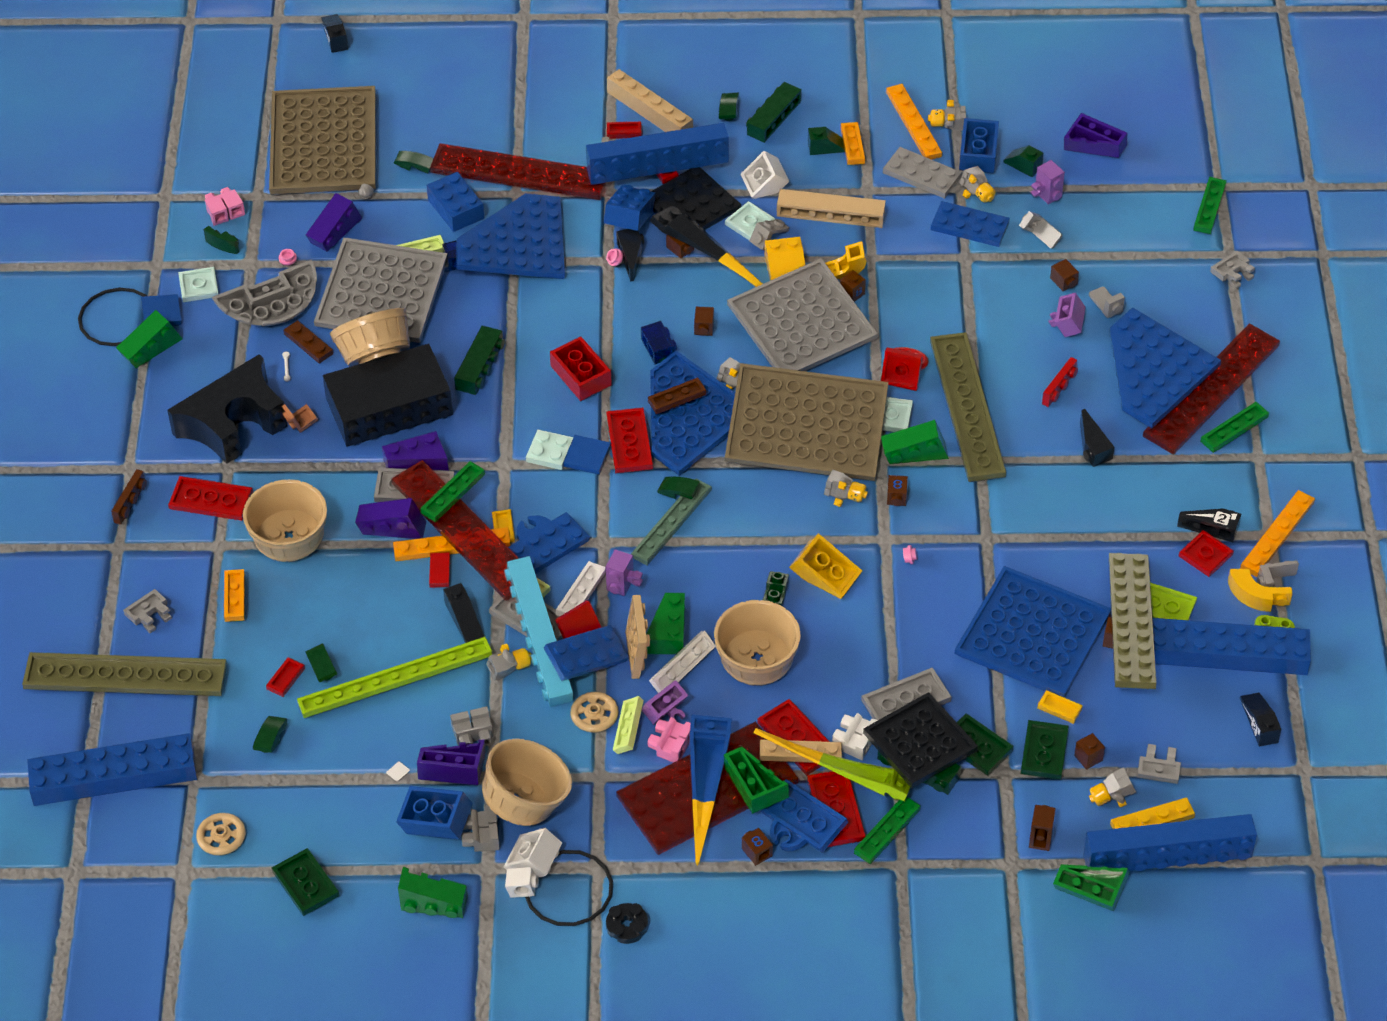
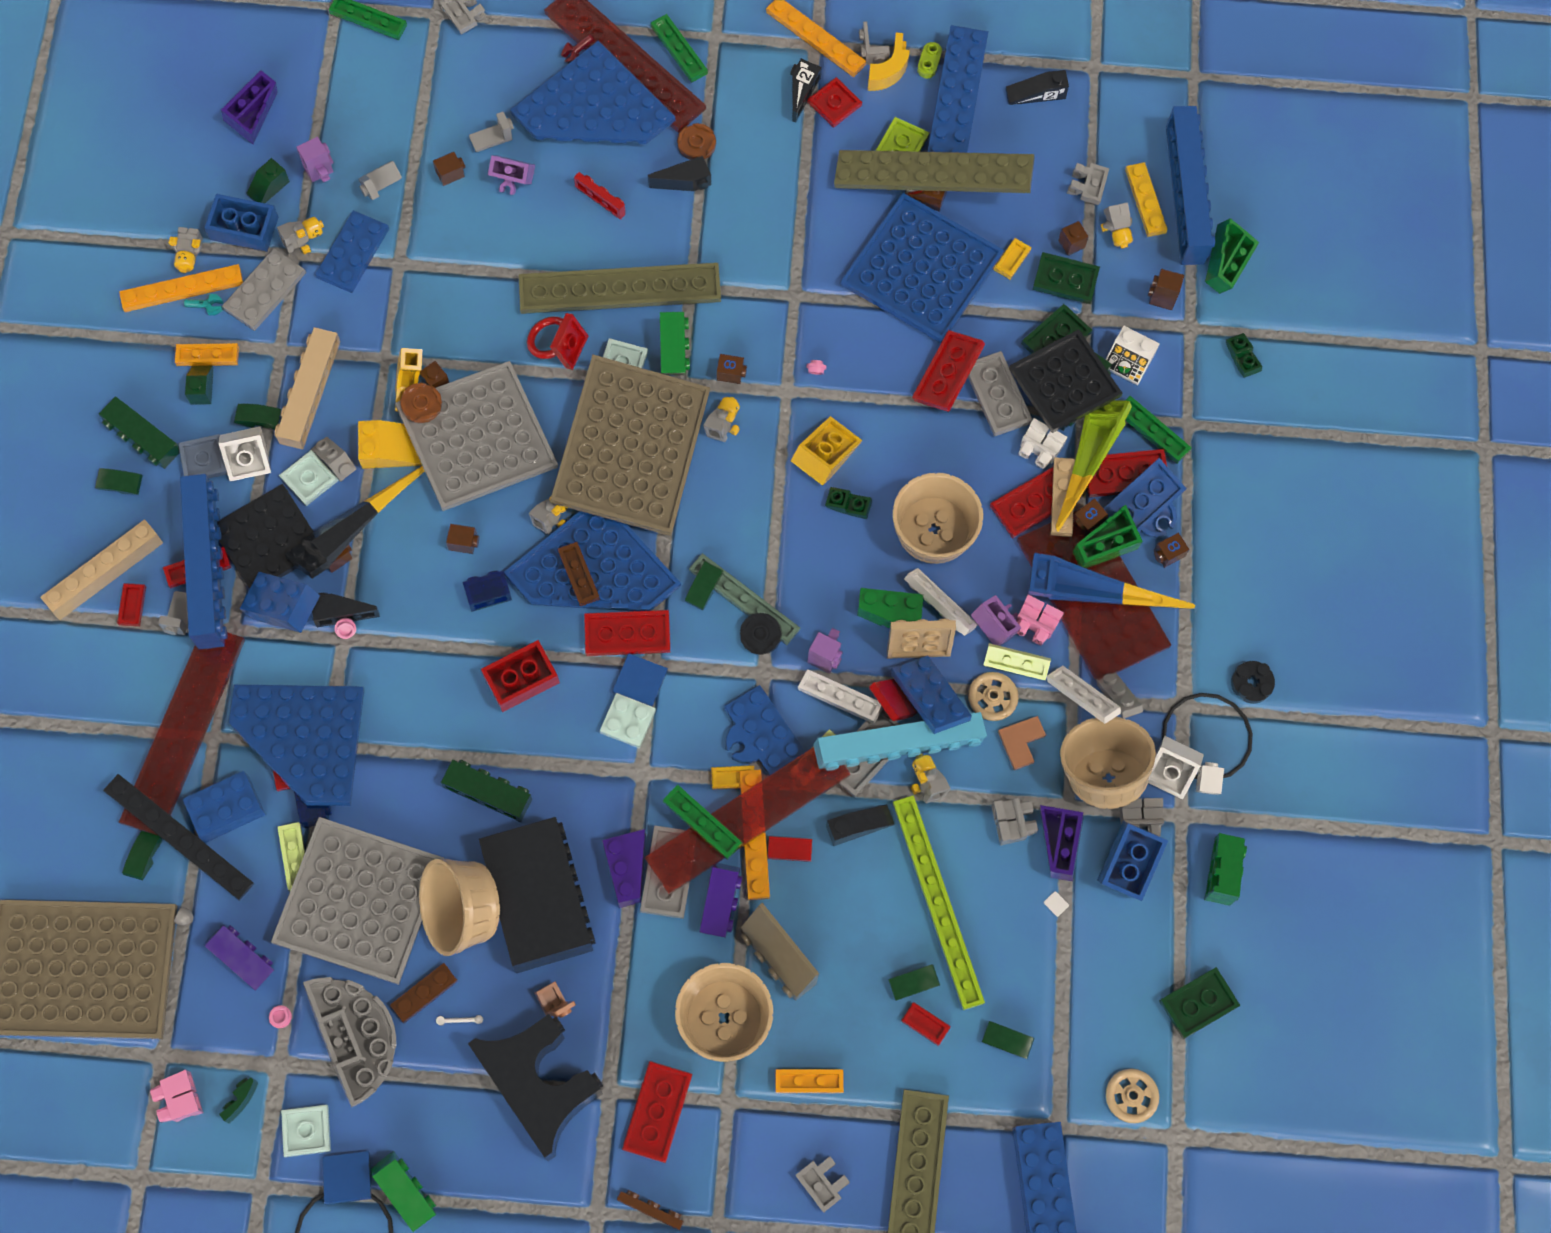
camera: 90 degrees left, 20 degrees up
none -> black plate [103,774,254,901]
none -> sand blue plate [178,434,227,478]
none -> teal bar [184,293,224,316]
none -> dark green slope [234,403,281,430]
none -> dark orange tile [400,383,442,423]
none -> dark red bar [561,34,594,64]
none -> dark orange tile [677,123,716,160]
none -> black tile [740,613,782,655]
none -> dark tan slope [740,903,819,1001]
none -> red plate [912,330,985,412]
none -> nougat tile [998,716,1046,771]
none -> white plate [1047,666,1121,724]
none -> reddish brown brick [1075,498,1109,533]
none -> light grey plate [1096,672,1143,719]
none -> white slope [1106,326,1160,386]
none -> dark green slope [1226,333,1263,378]

